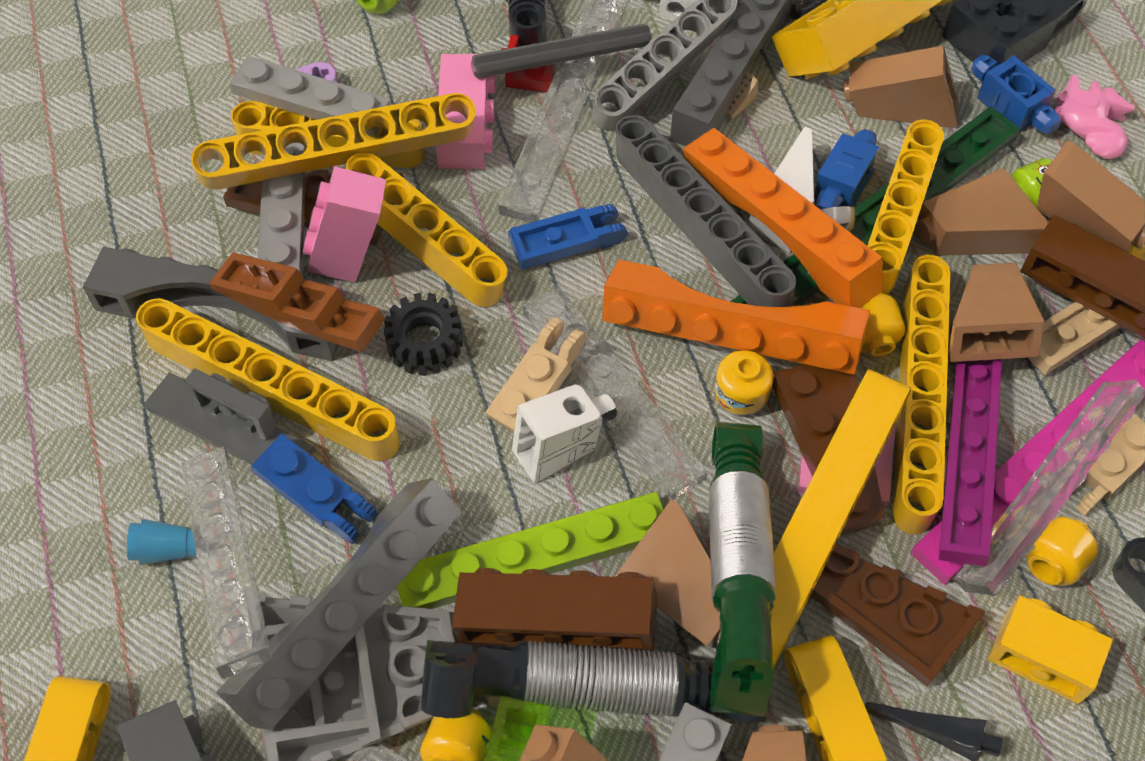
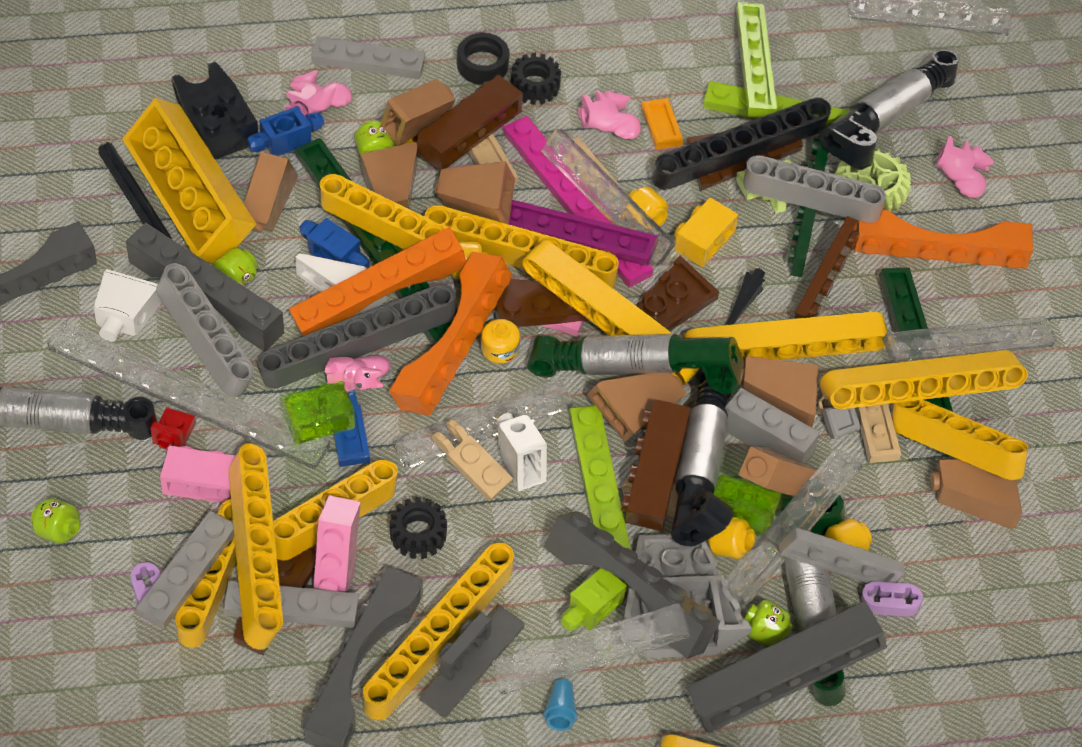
camera: 85 degrees left, 5 degrees down
dark orange slope [208,252,385,352] -> none
blue hinge [251,433,378,544] -> none
dark grey axle [471,23,652,78] -> none
light grey hinge [822,206,855,232] -> none
none -> lime head [213,248,258,287]
none -> clear neon green brick [283,382,355,445]
none -> bright pink animal [325,355,391,393]
none -> lime piece [561,568,628,631]

